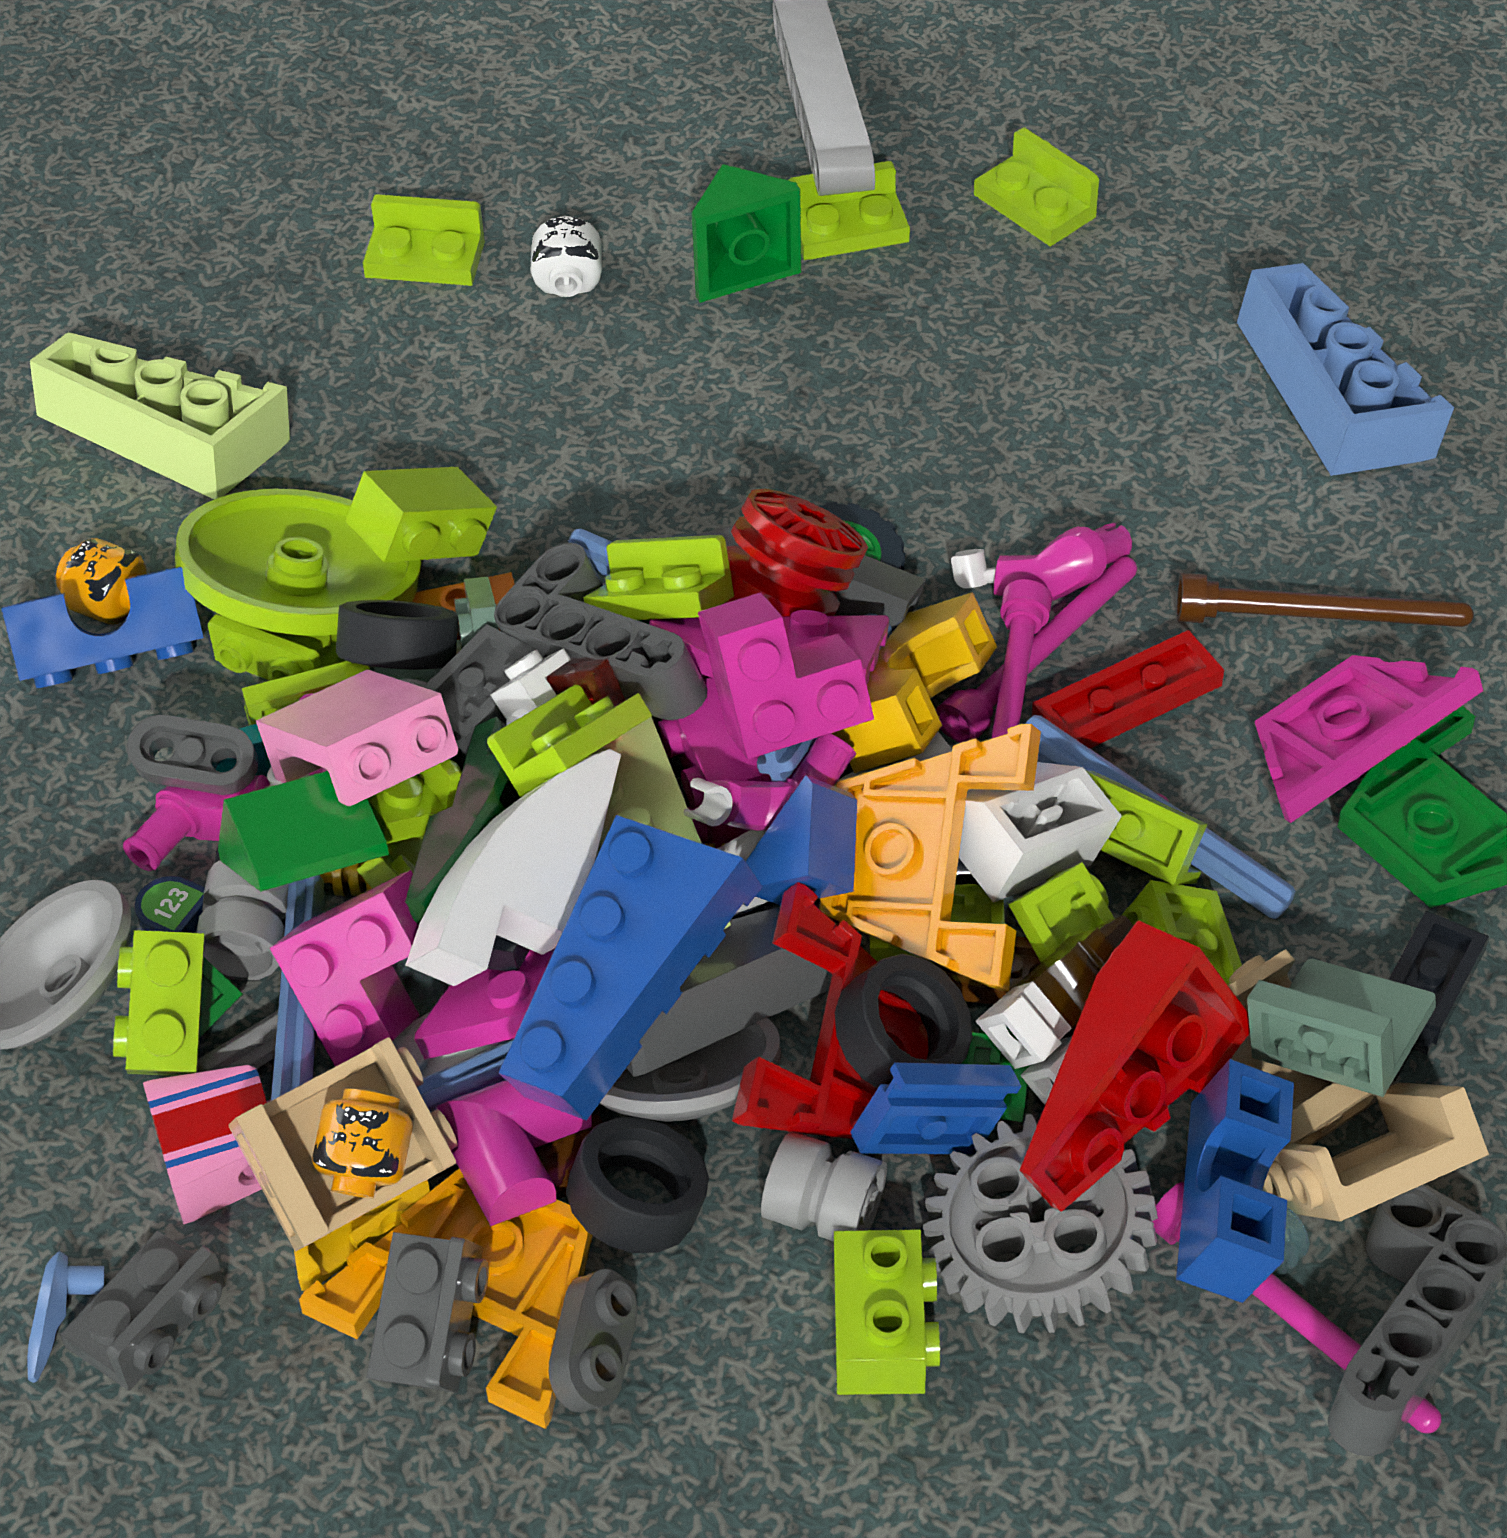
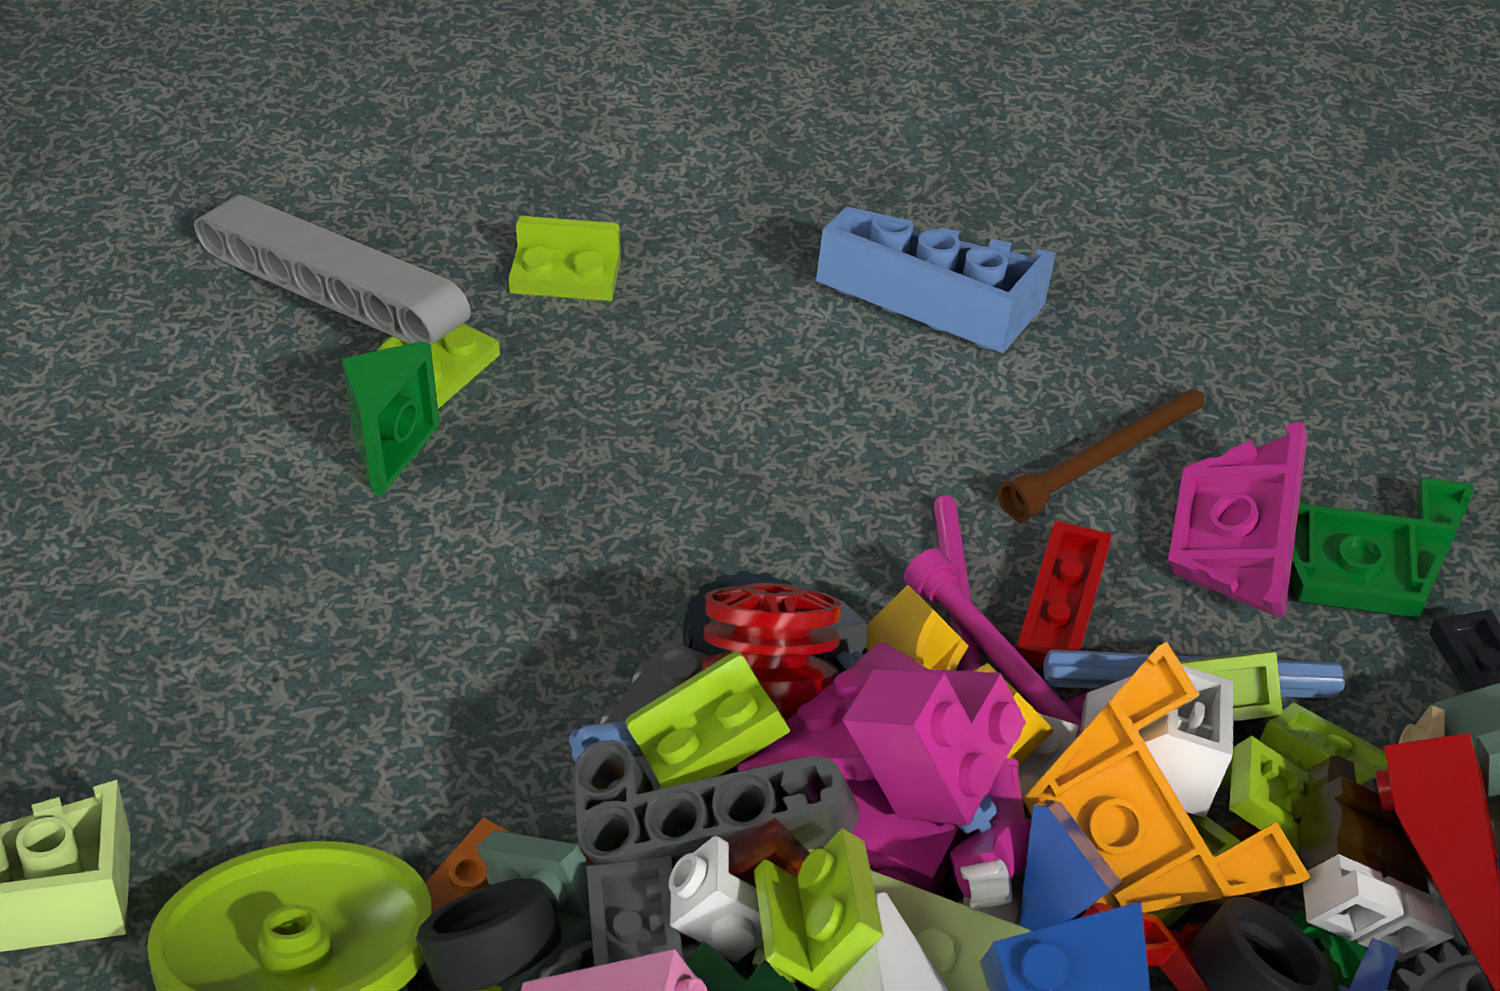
camera: 45 degrees left, 5 degrees down
lime brick [345,467,497,563] -> none
lime bracket [363,194,485,286] -> none
white head [530,216,603,297] -> none
dark pink arm [951,523,1132,601] -> none

